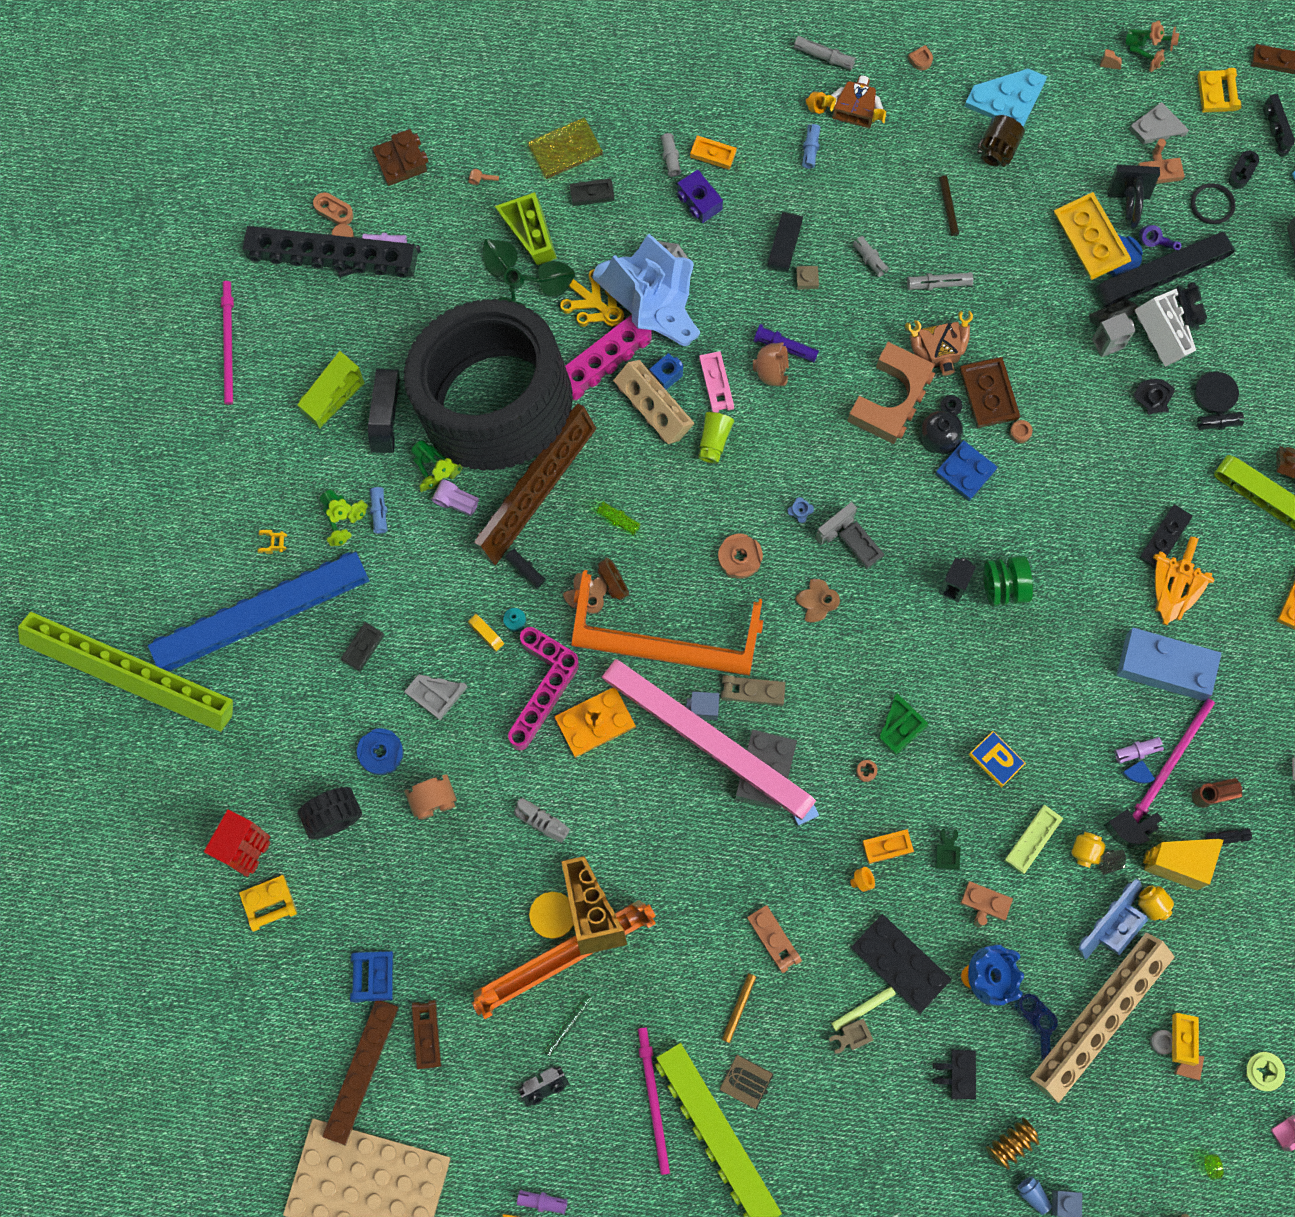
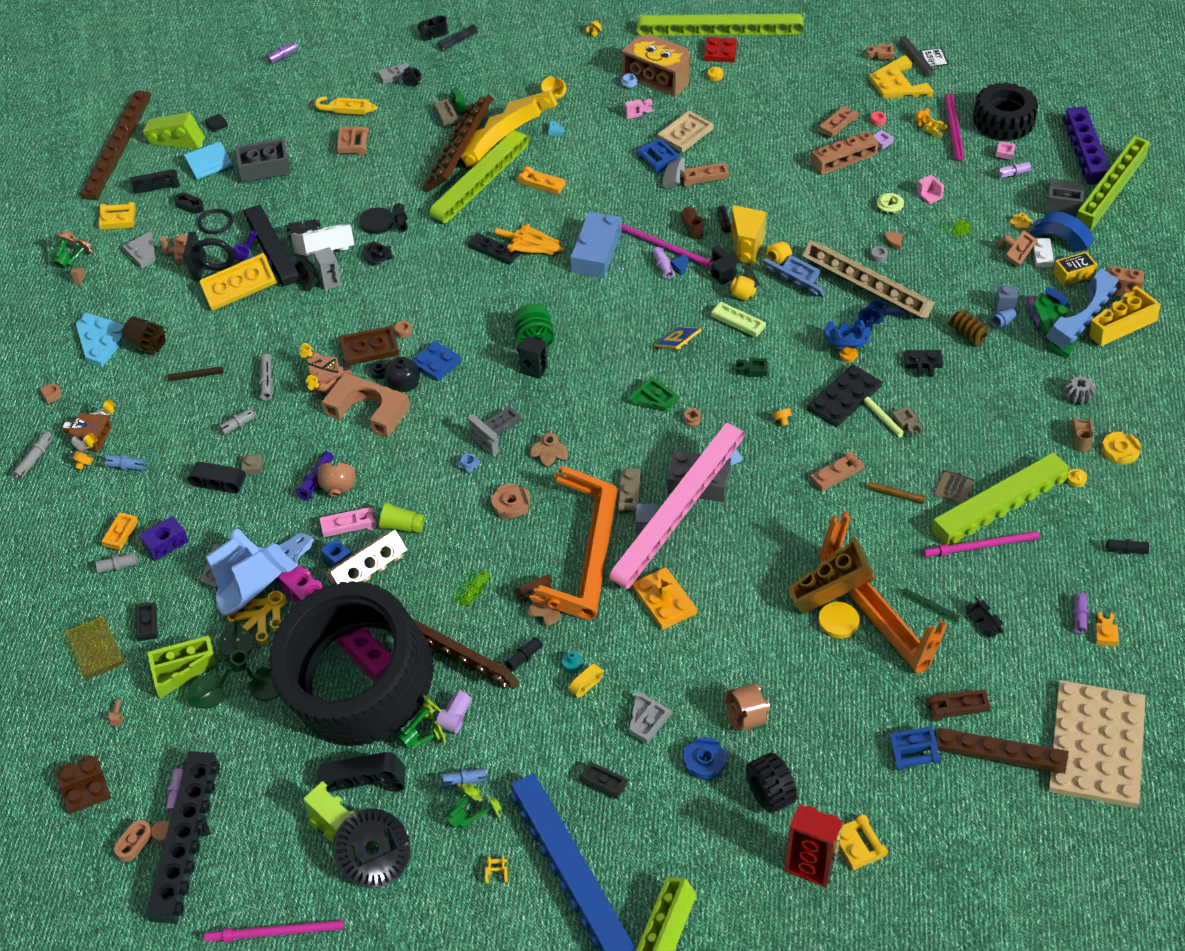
camera: 90 degrees left, 25 degrees down
dark pink beam [508,627,579,750] -> none
light grey hinge [514,798,570,843] -> none
light orange plate [862,829,914,864] -> none
nougat plate [960,881,1013,928] -> none
yellow plate [1172,1013,1199,1066] -> none
none -> black piece [333,808,410,888]

